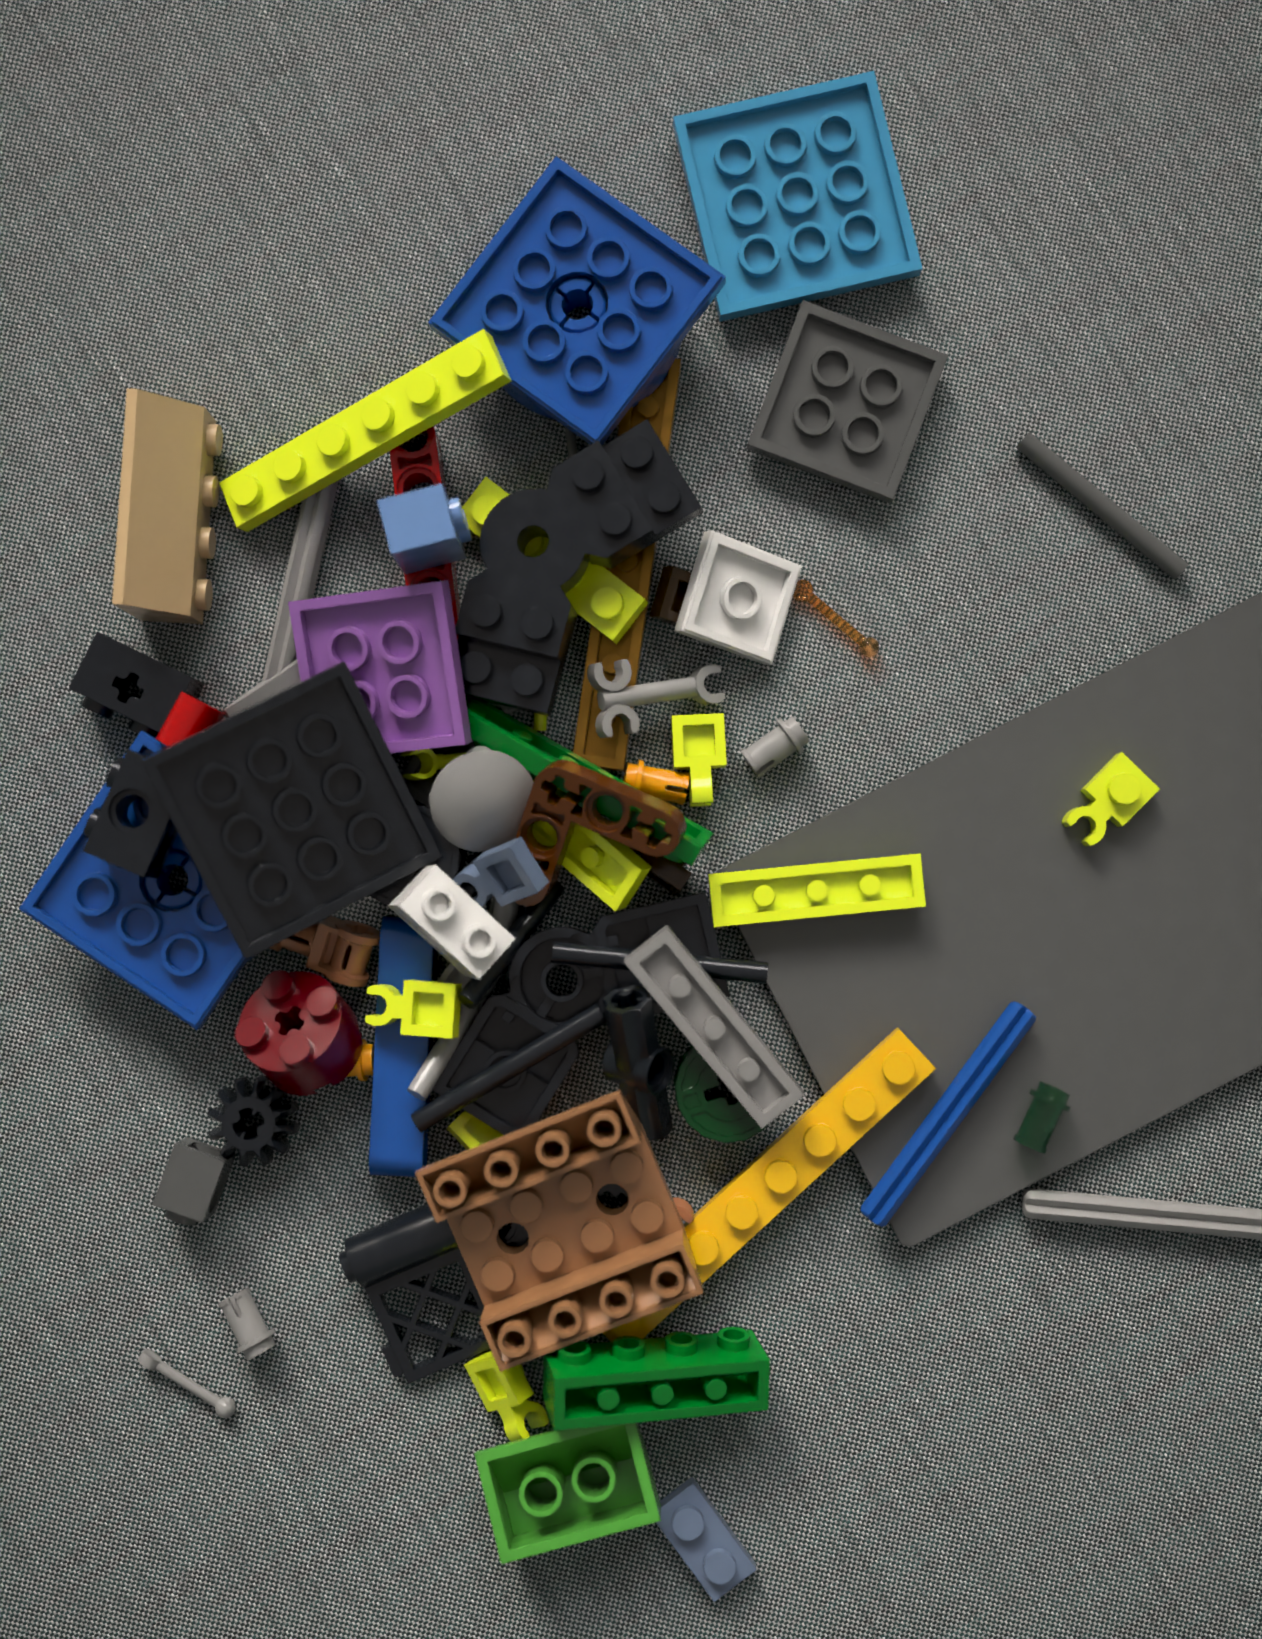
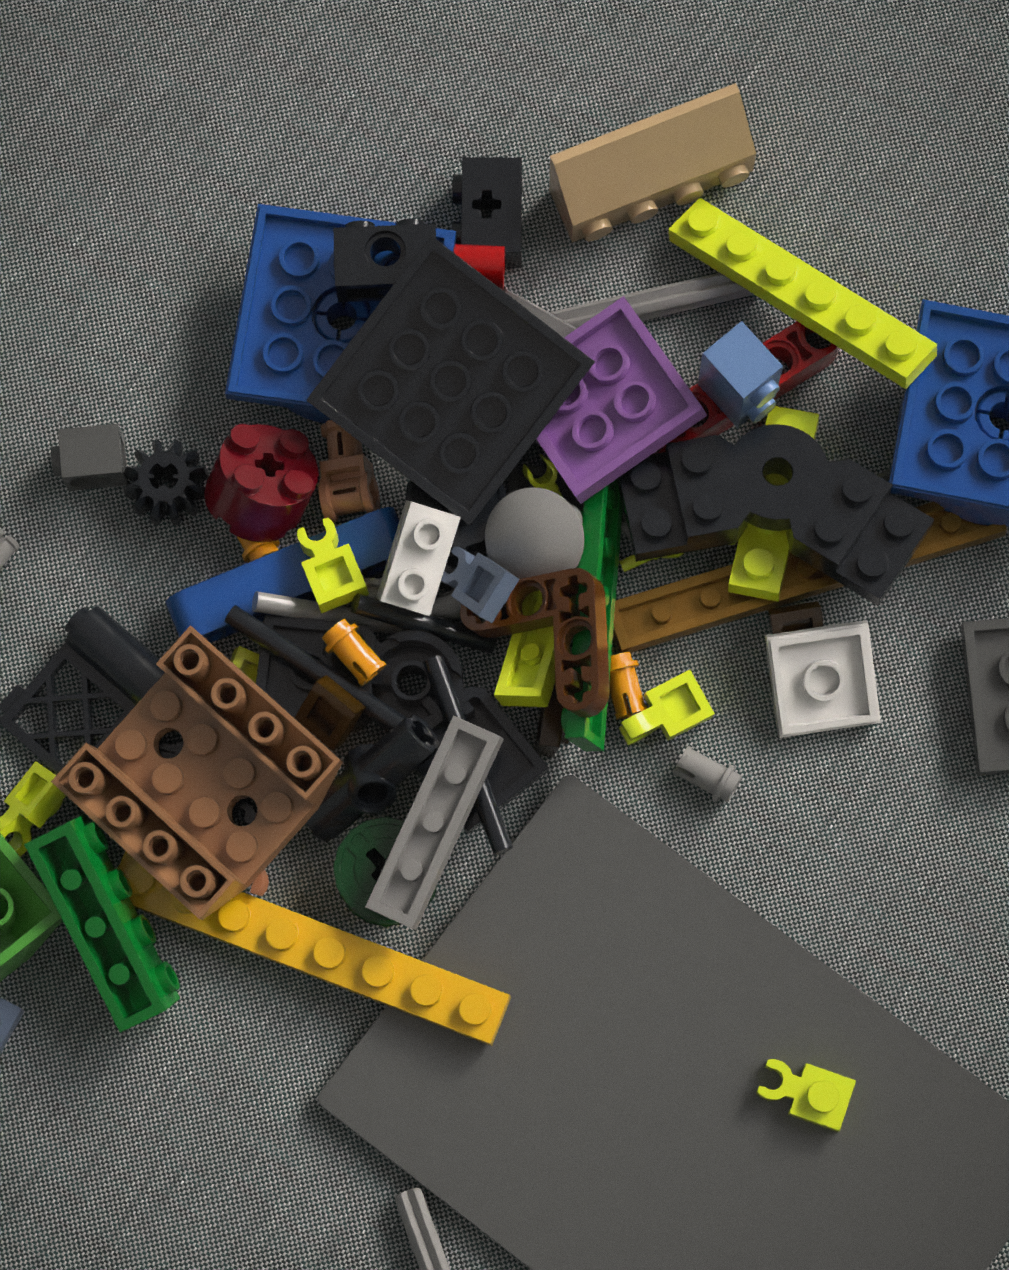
camera: 70 degrees right, 10 degrees down
light grey bar [587,659,726,738] -> none
neon yellow plate [708,853,926,927] -> none
clear orange hinge [793,580,880,657] -> none
blue axle [861,1001,1036,1227] -> none
clear green pin [1013,1081,1071,1154] -> none
none -> dark brown plate [294,675,366,750]
none -> light orange pin [322,619,386,686]

